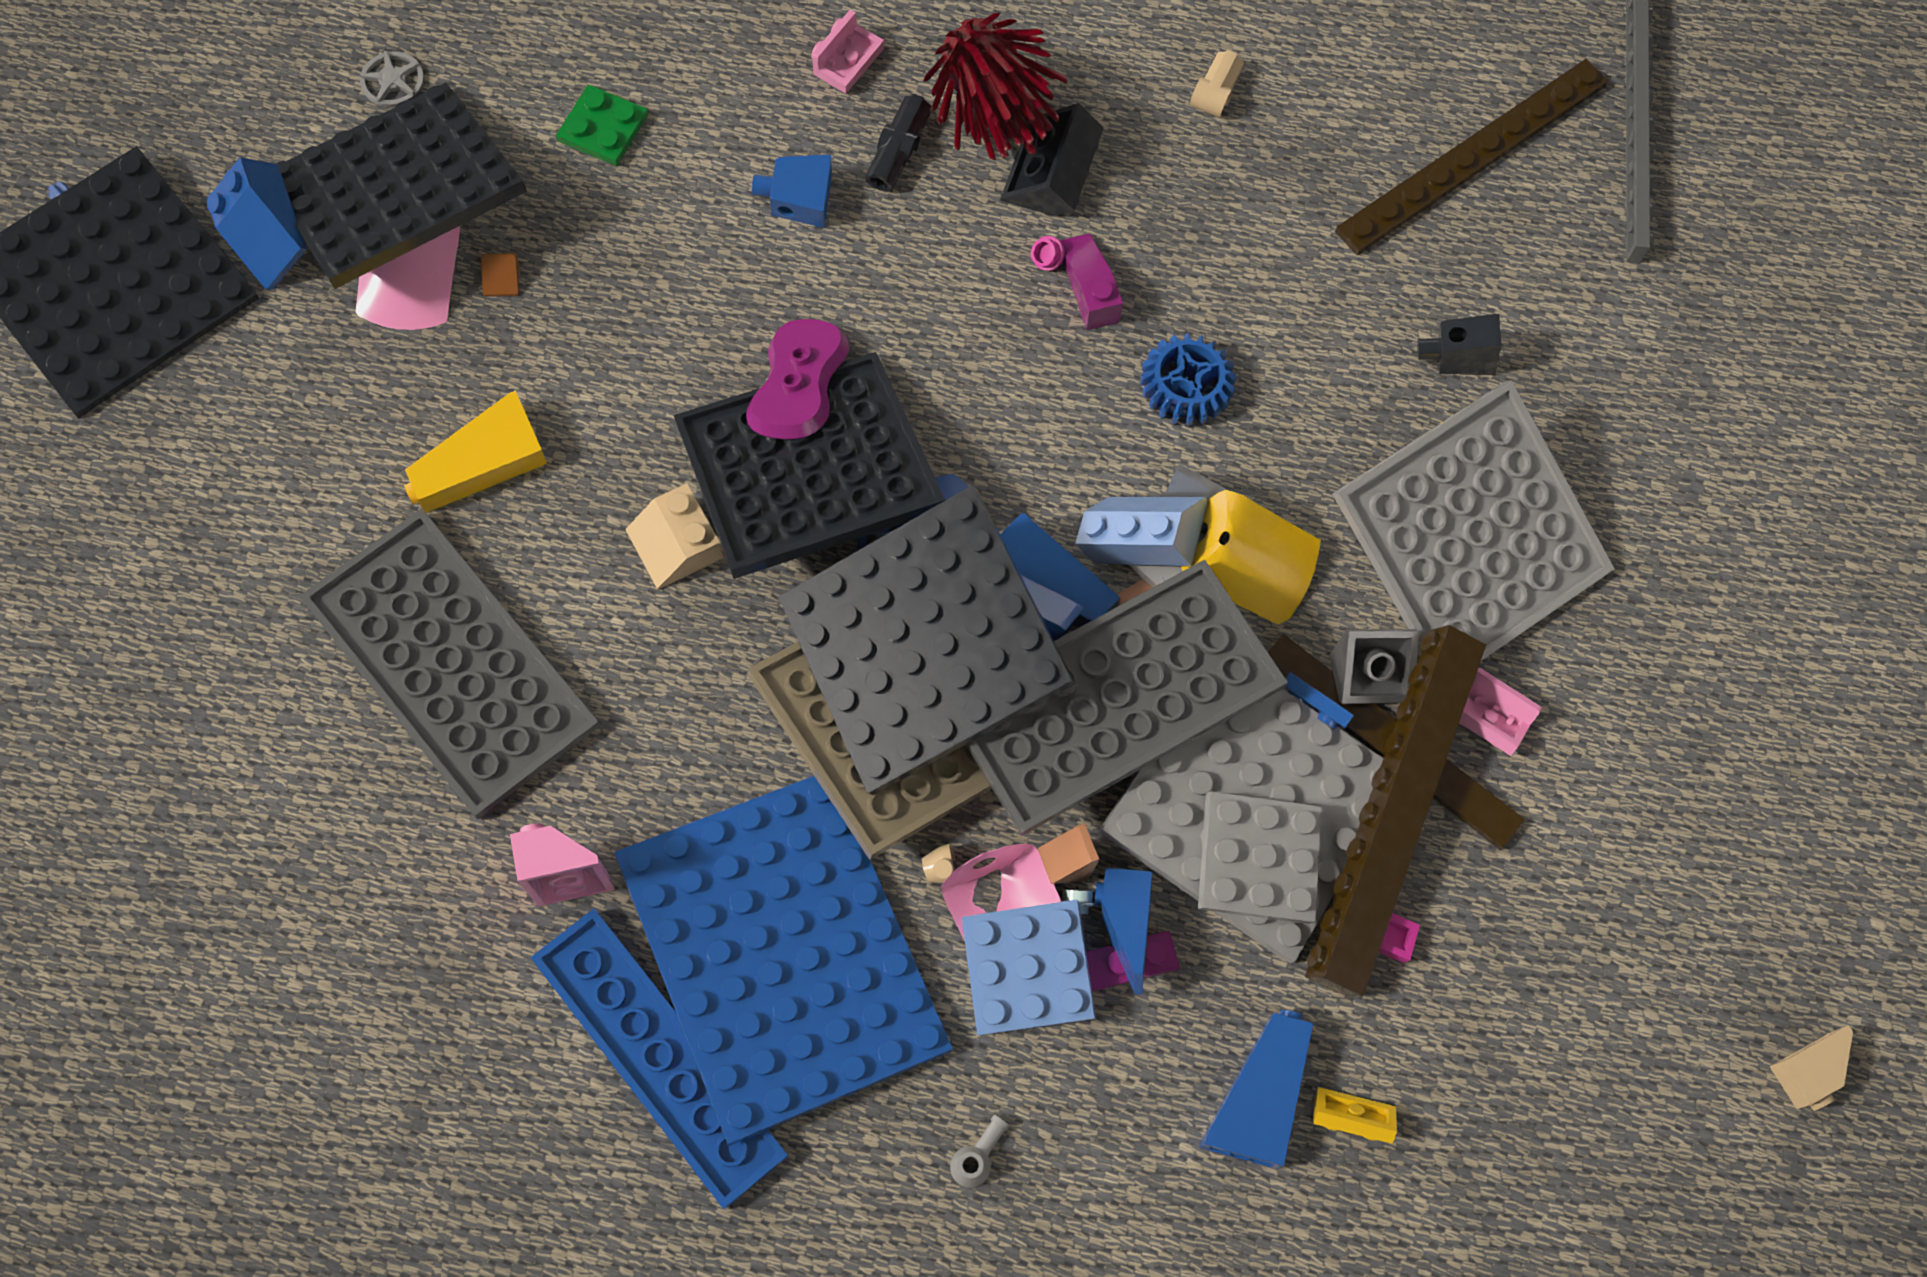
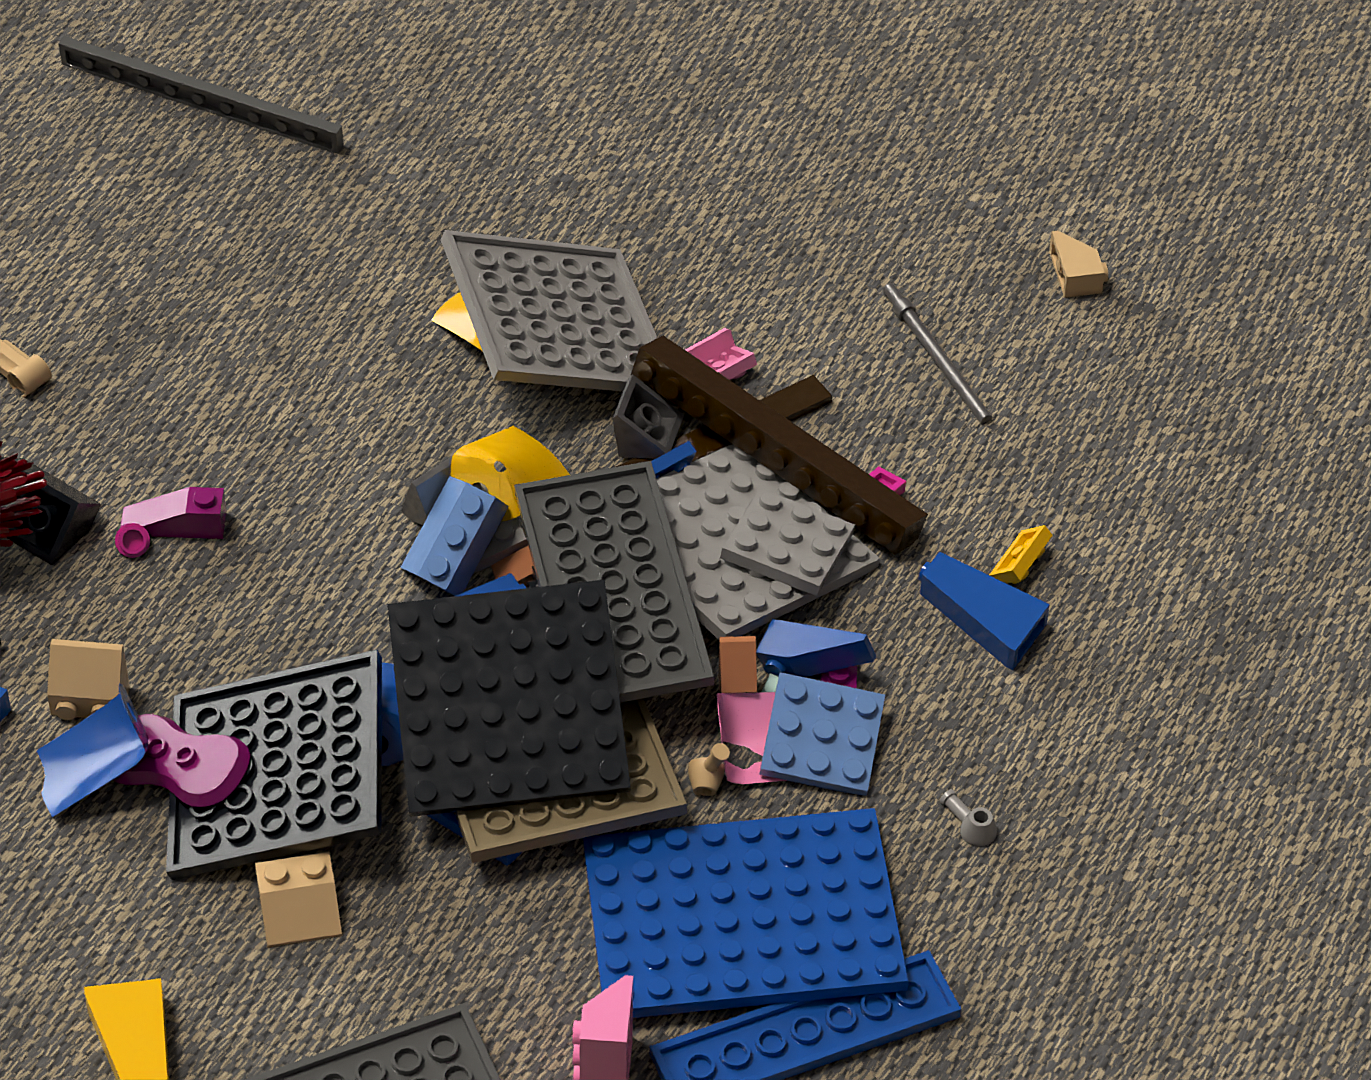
camera: 70 degrees left, 20 degrees down
blue gear [1140,333,1236,427] -> none
dark brown plate [1335,59,1608,255] -> none
black torso [1417,314,1502,376] -> none
none -> blue piece [36,684,148,817]
none -> tan slope [47,639,130,720]
none -> flat silver bar [883,283,992,424]

